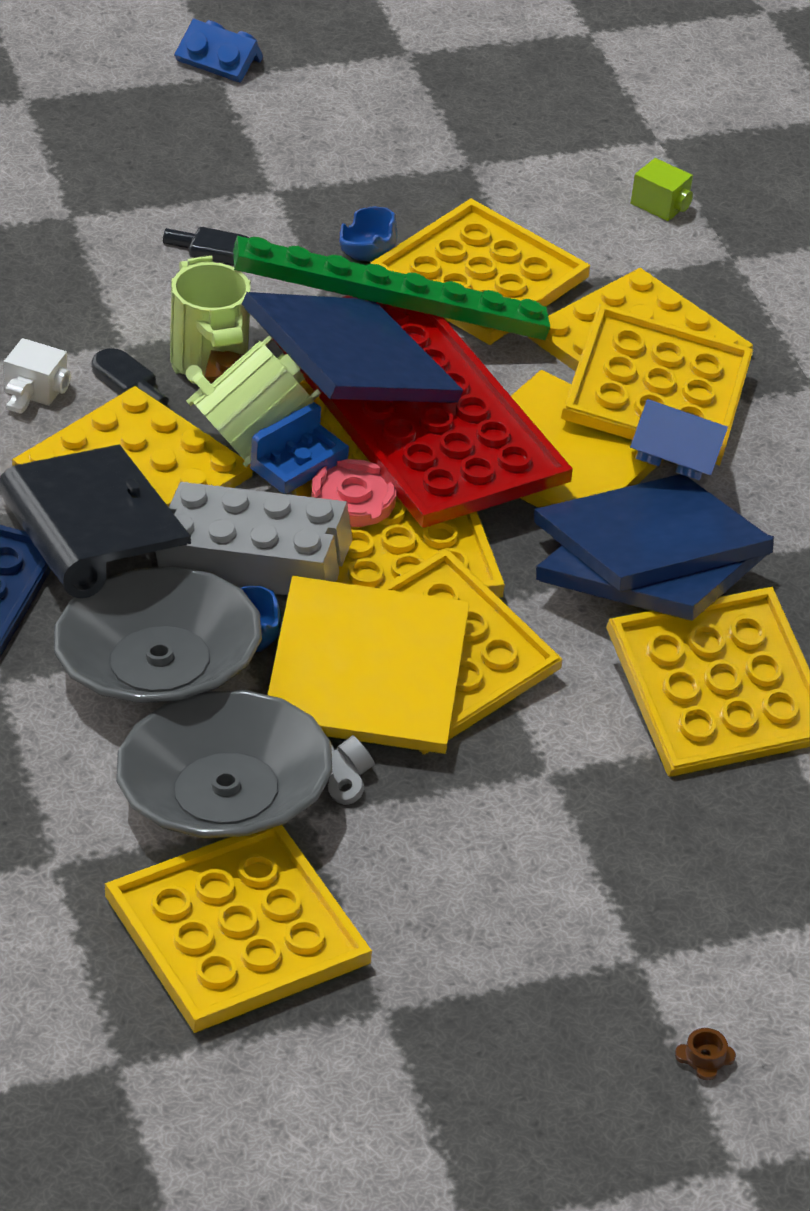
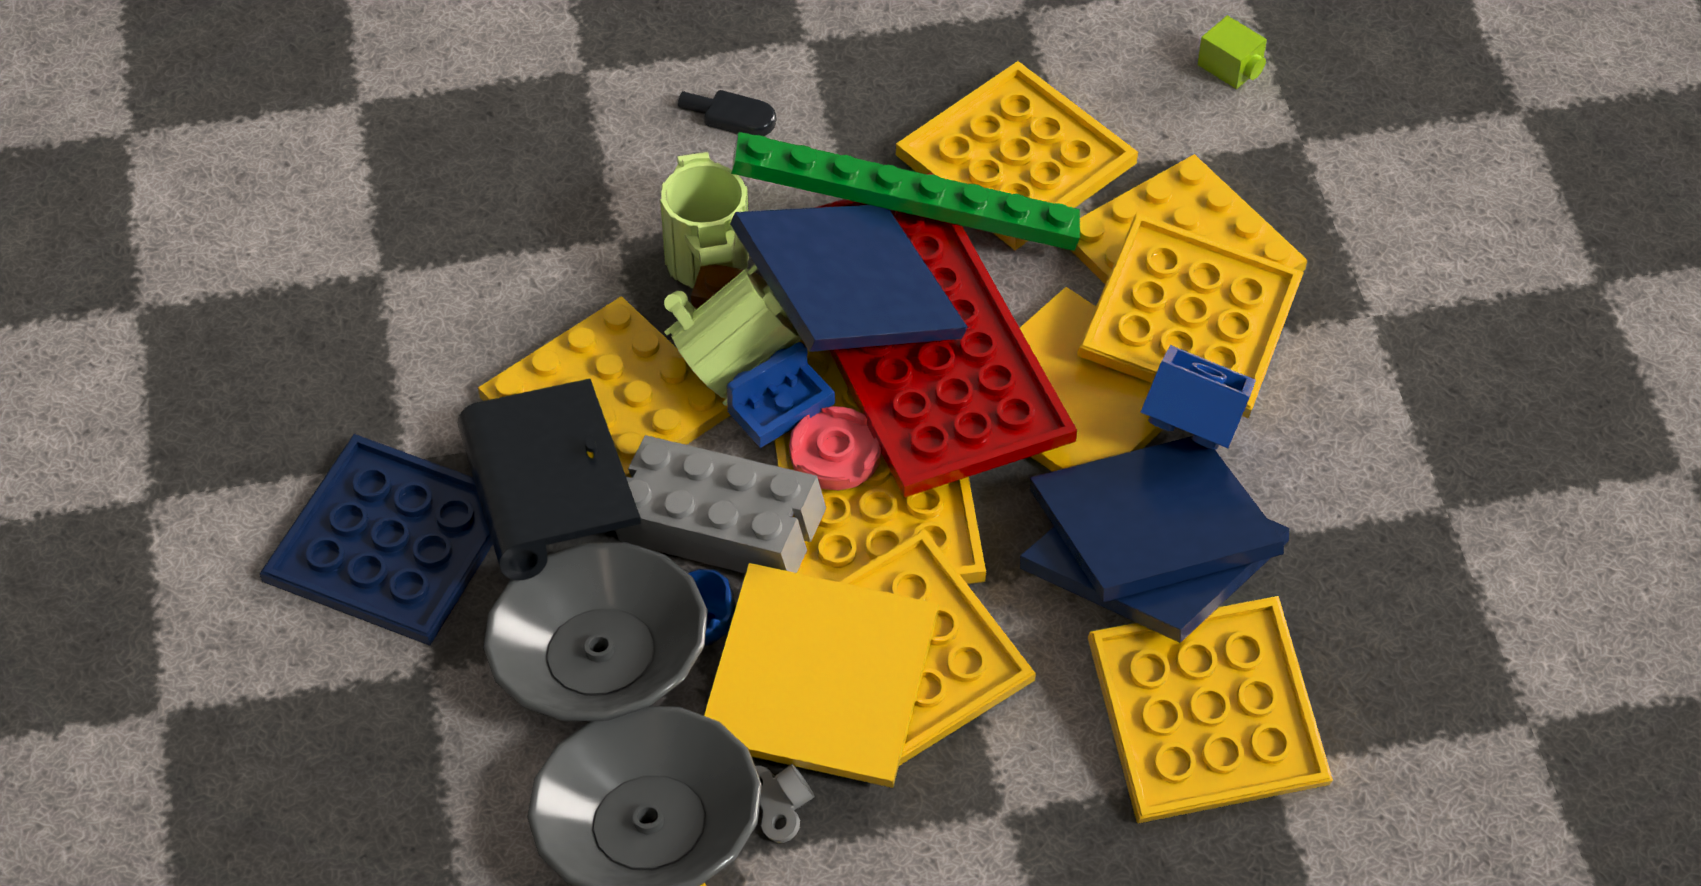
camera: 10 degrees right, 10 degrees up
white brick [4,338,71,414] -> none
black piece [91,348,169,406] -> none
blue hair [339,206,398,261] -> none

